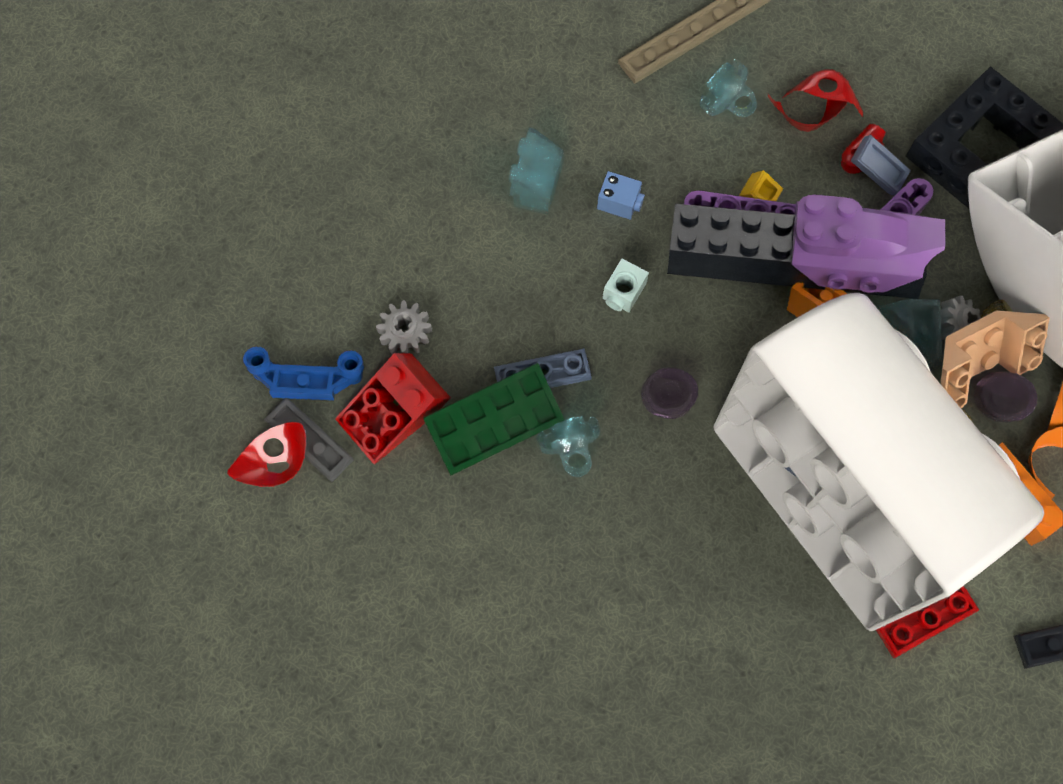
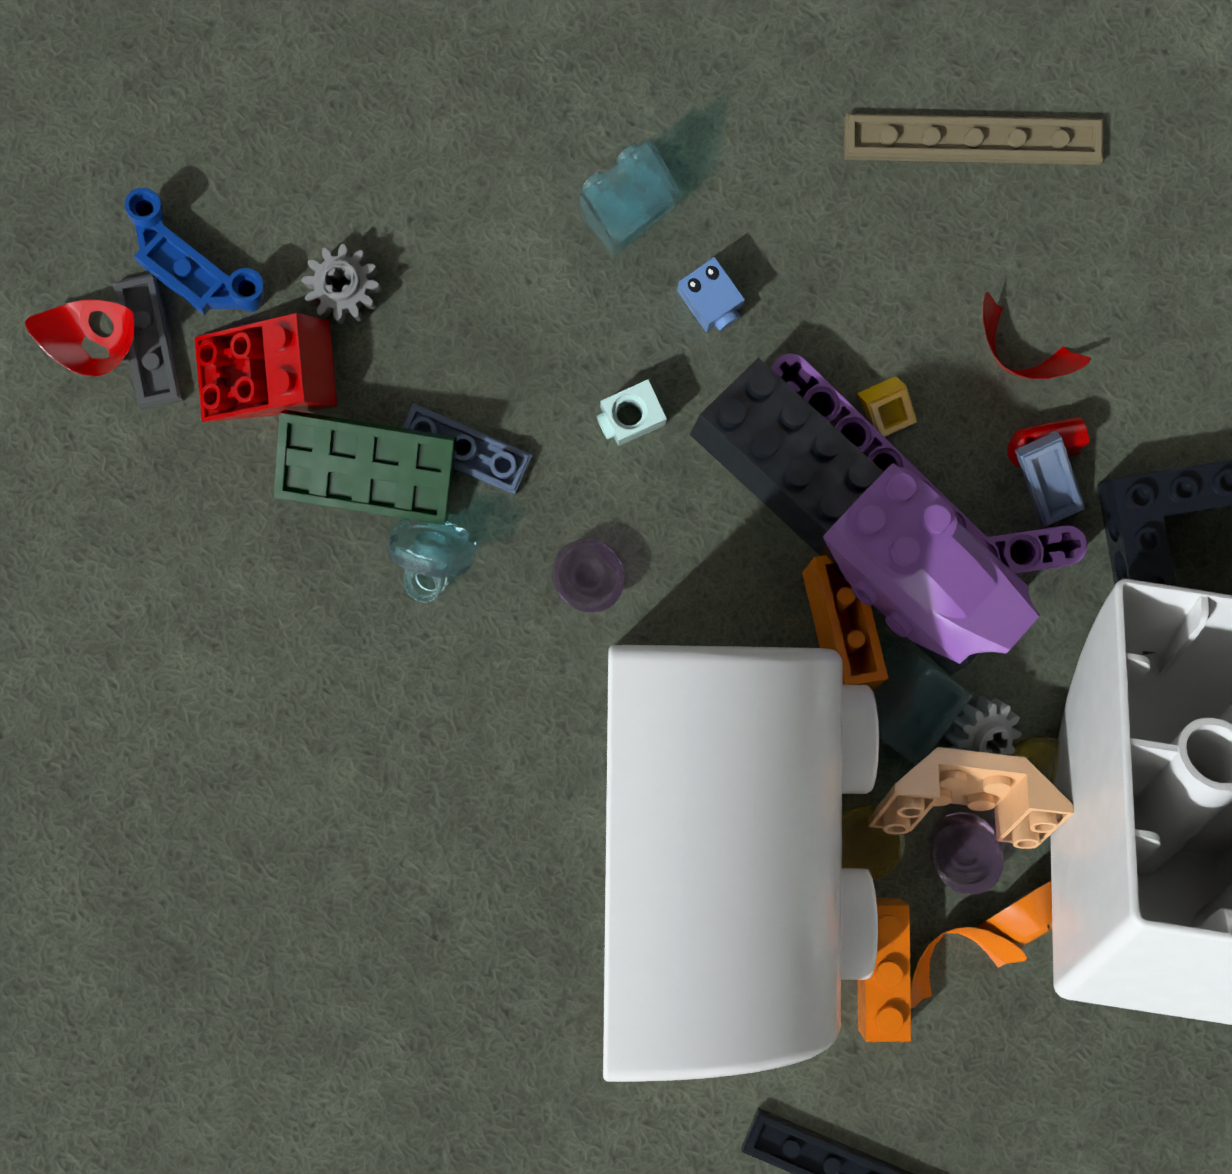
camera: 30 degrees right, 15 degrees up
clear light blue tile [700,59,757,117] -> none
red piece [782,69,863,117] -> none

